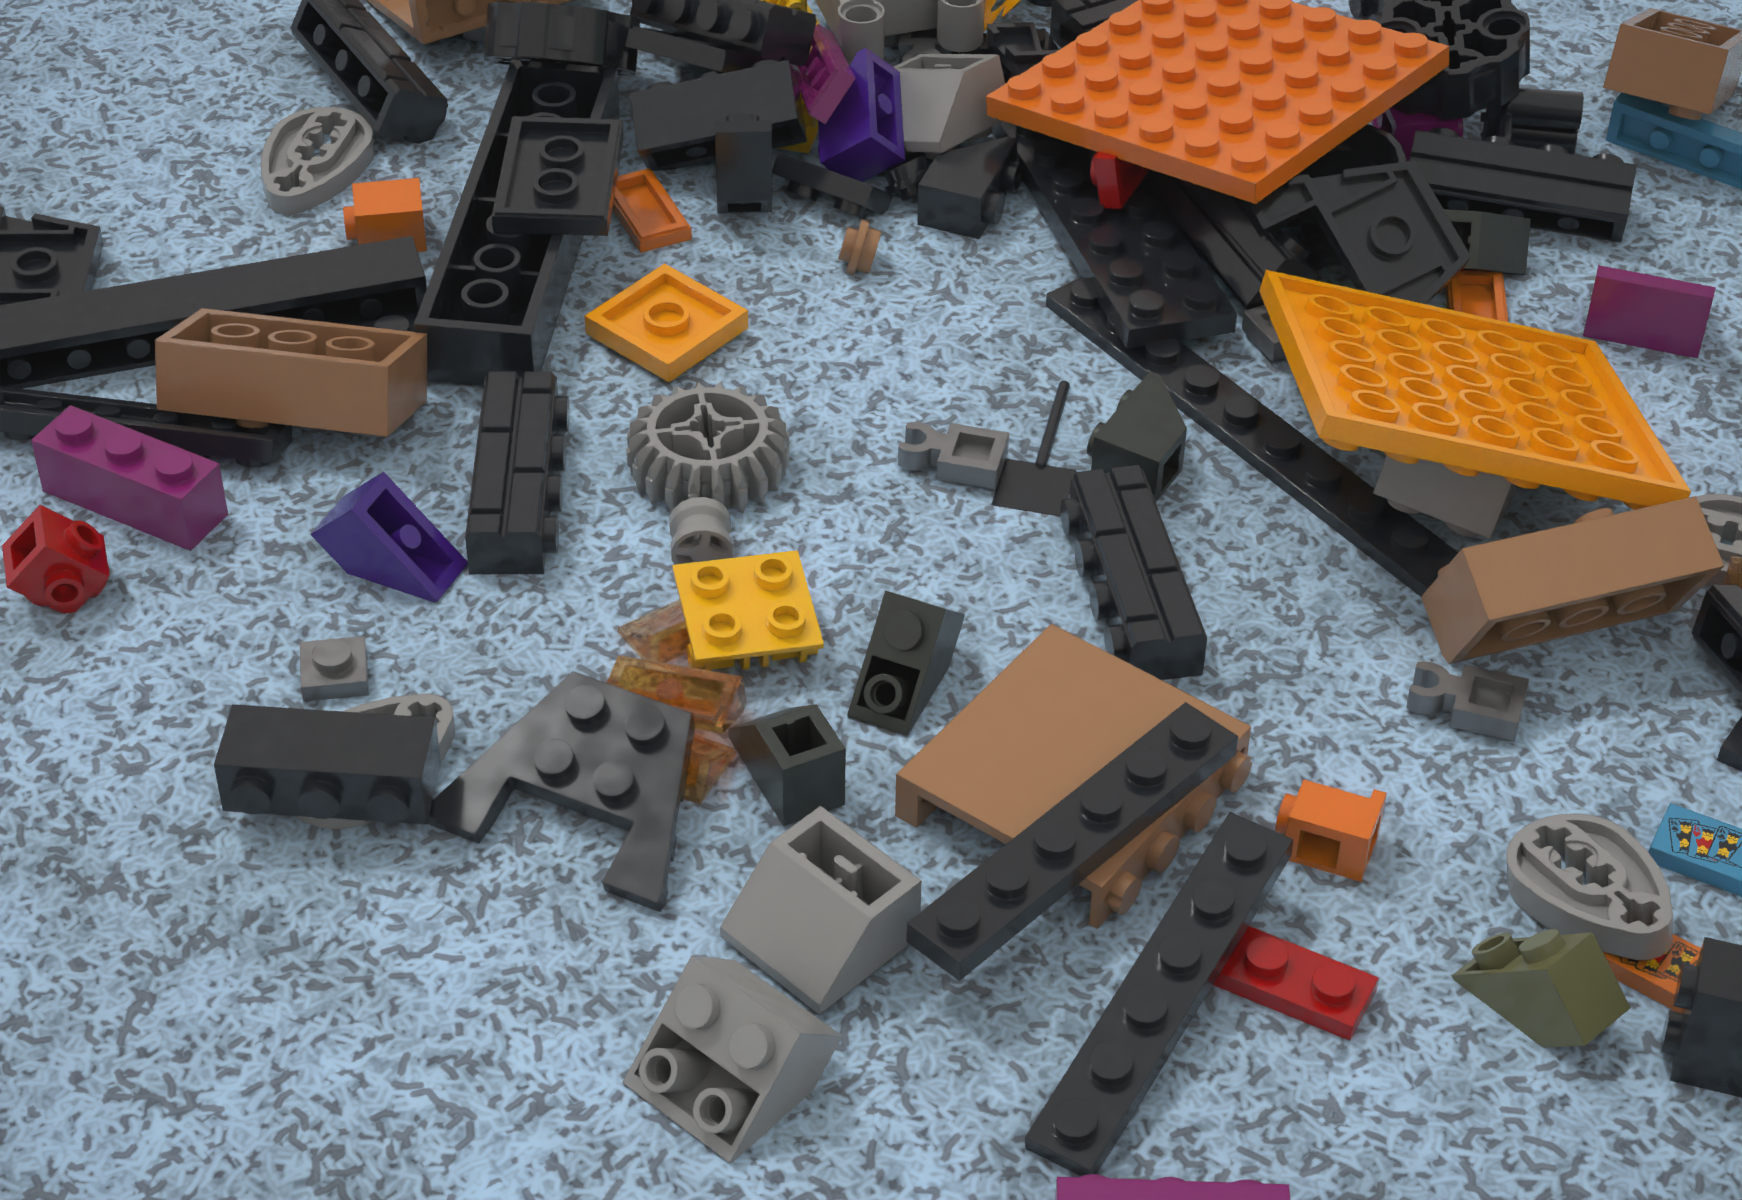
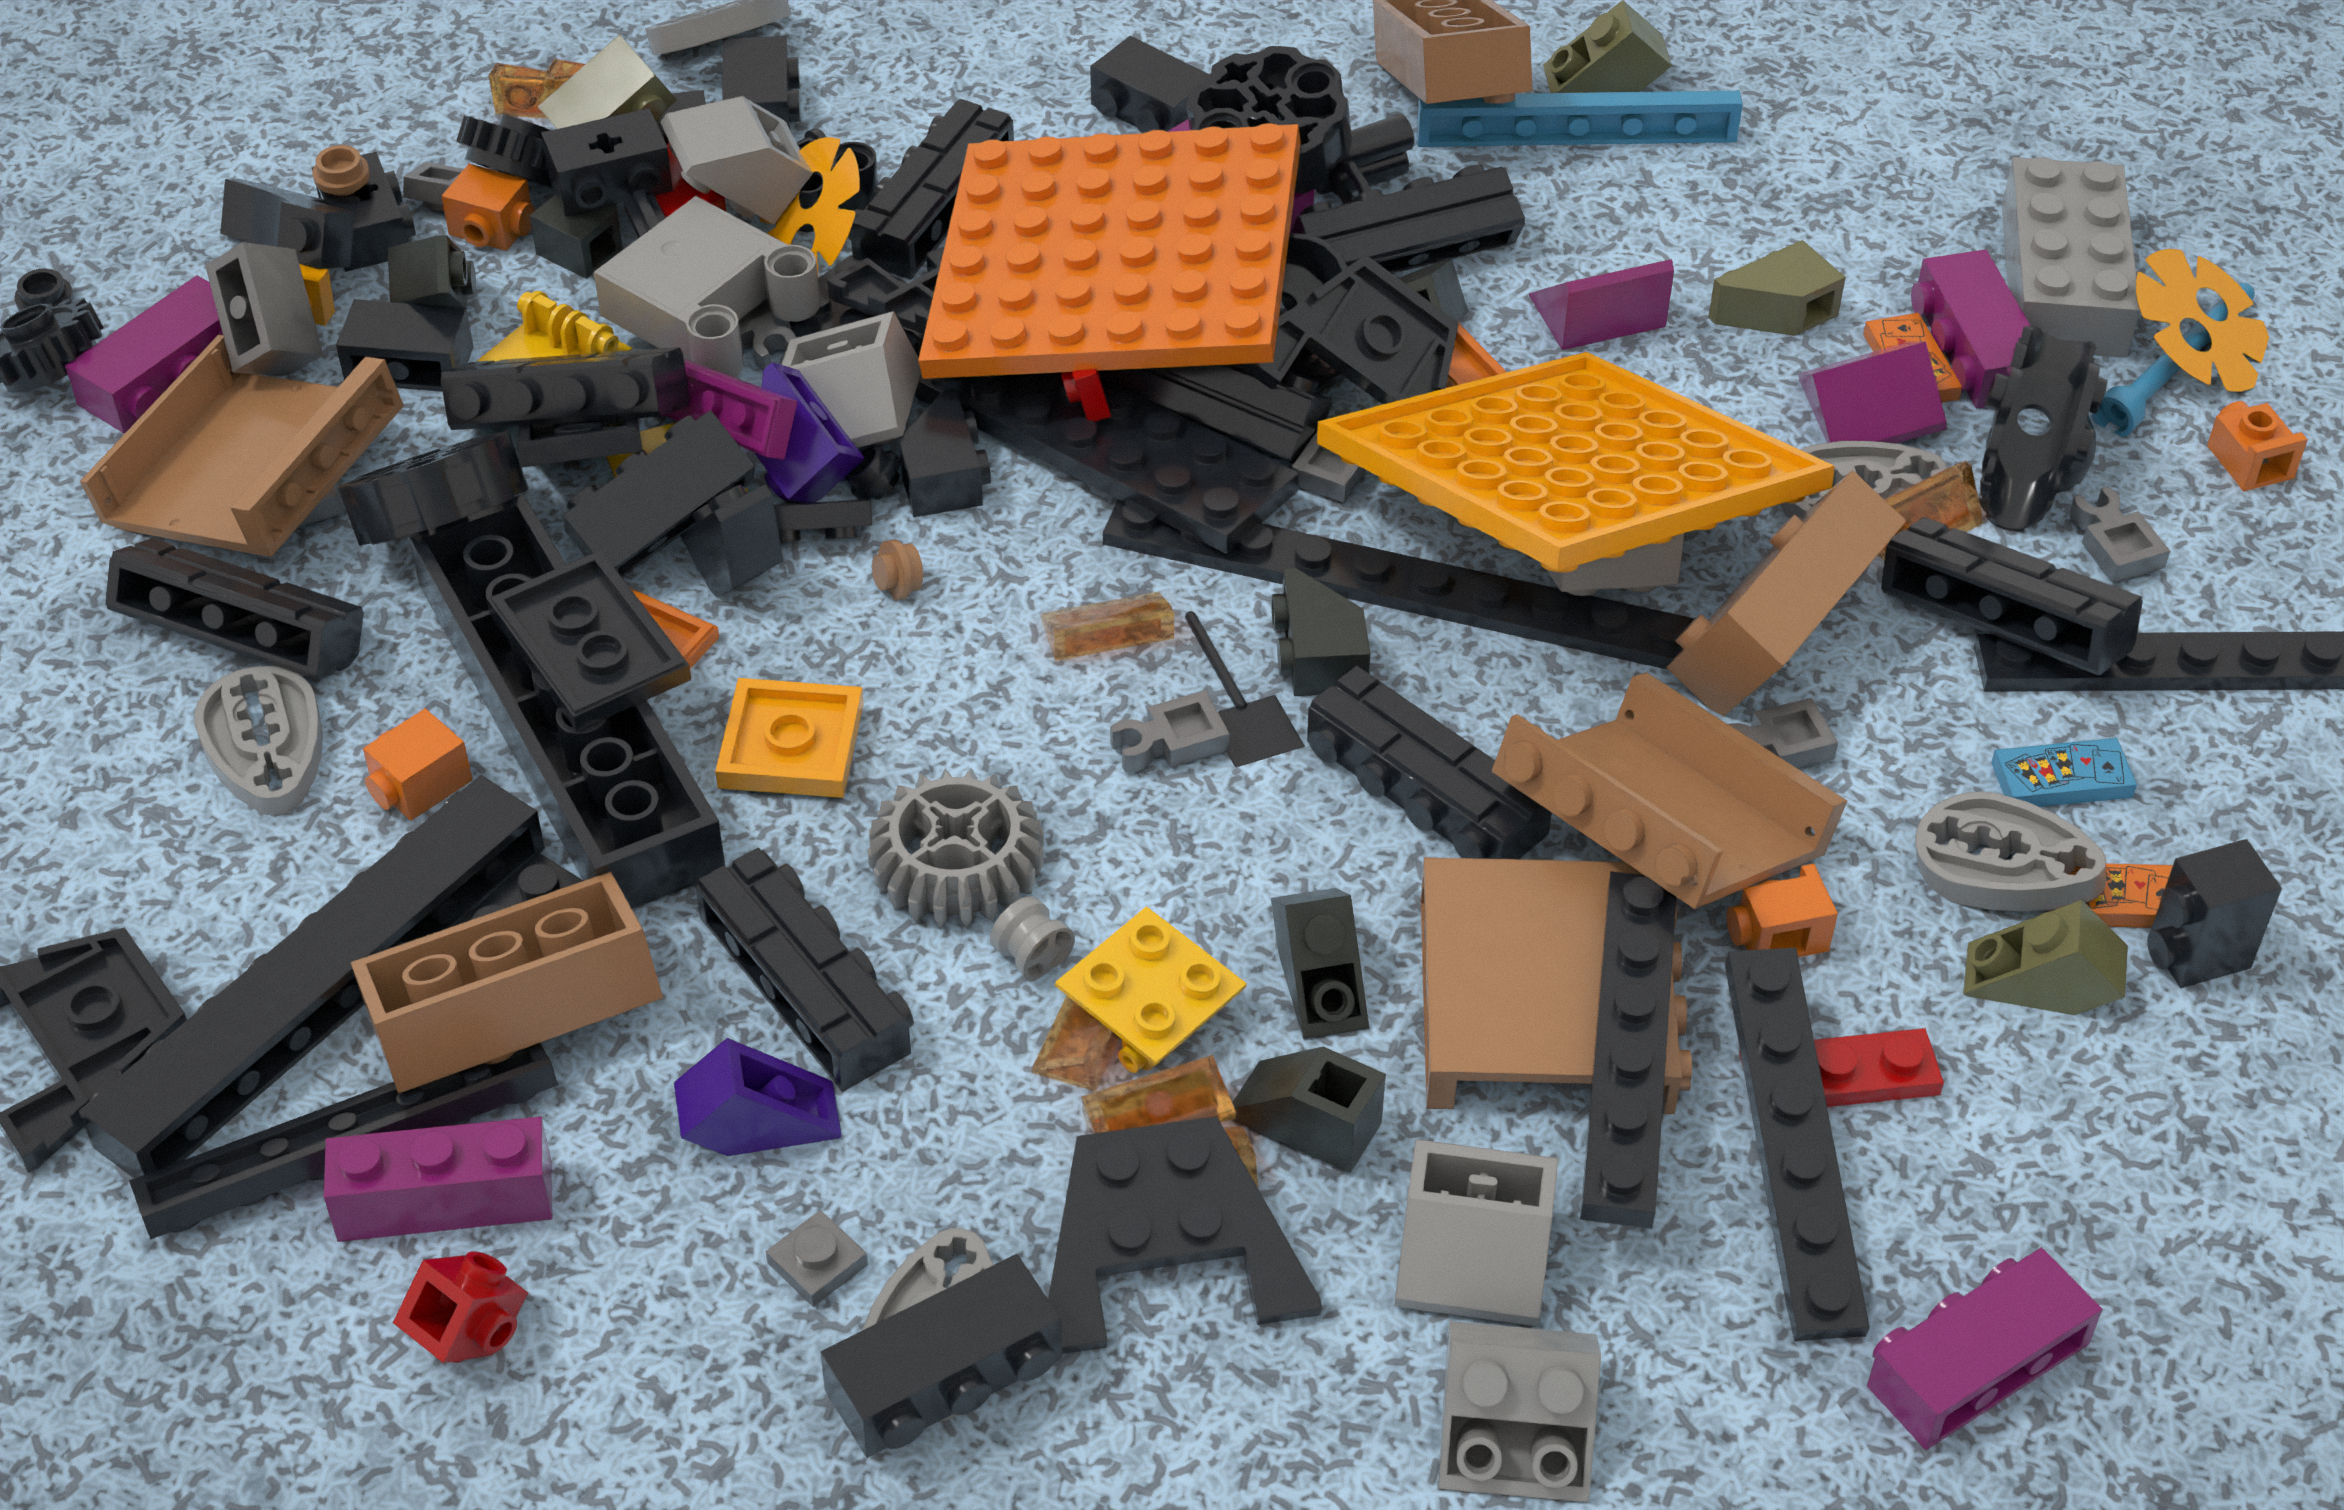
camera: 35 degrees left, 5 degrees up
none -> clear orange slope [1041,592,1174,661]
none -> medium nougat panel [1491,672,1847,909]

